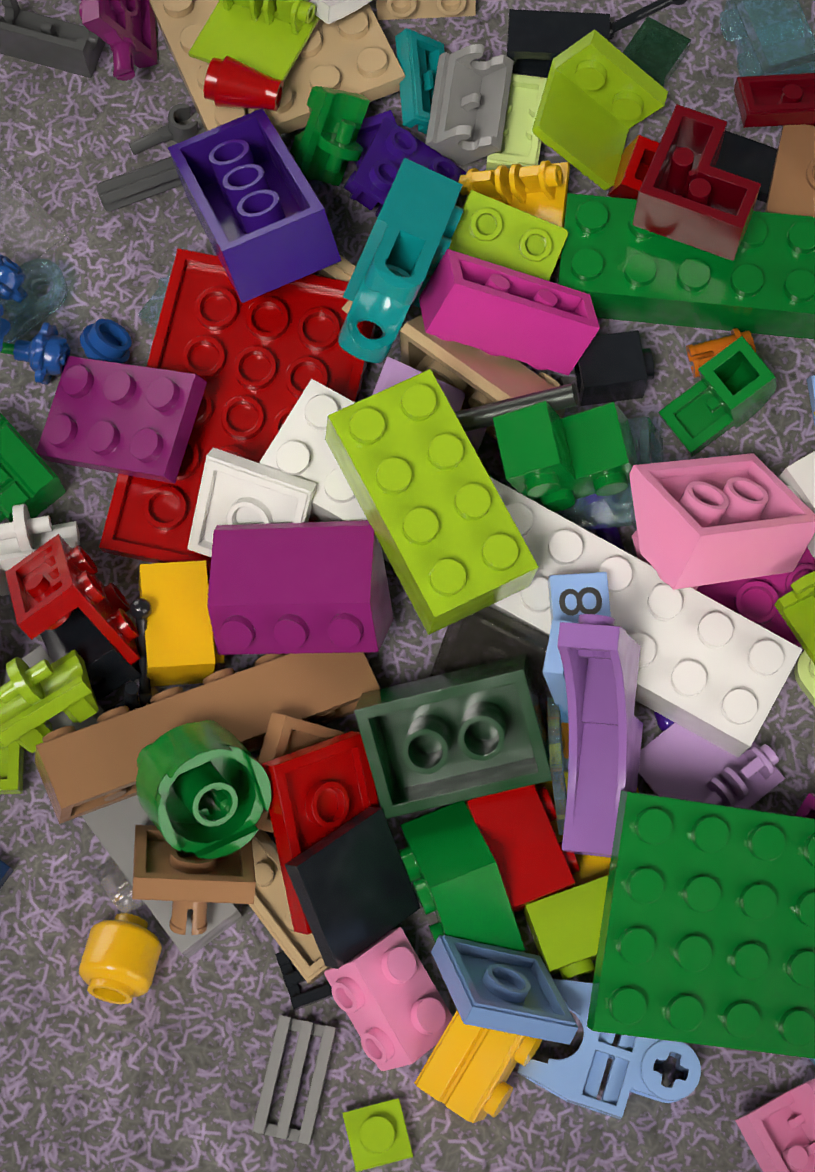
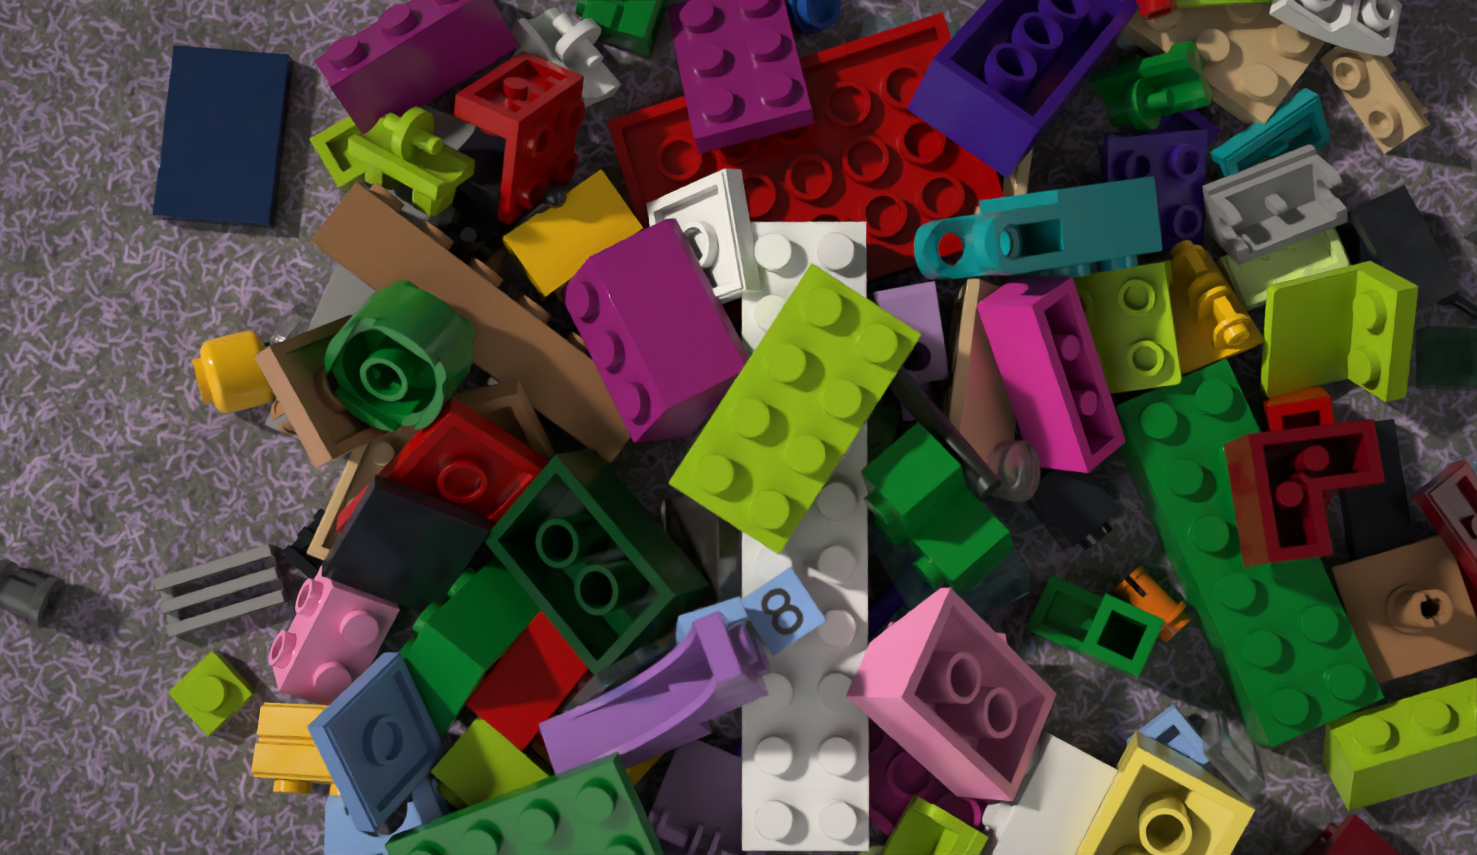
camera: 60 degrees right, 10 degrees up
none -> clear tile [986,440,1041,503]

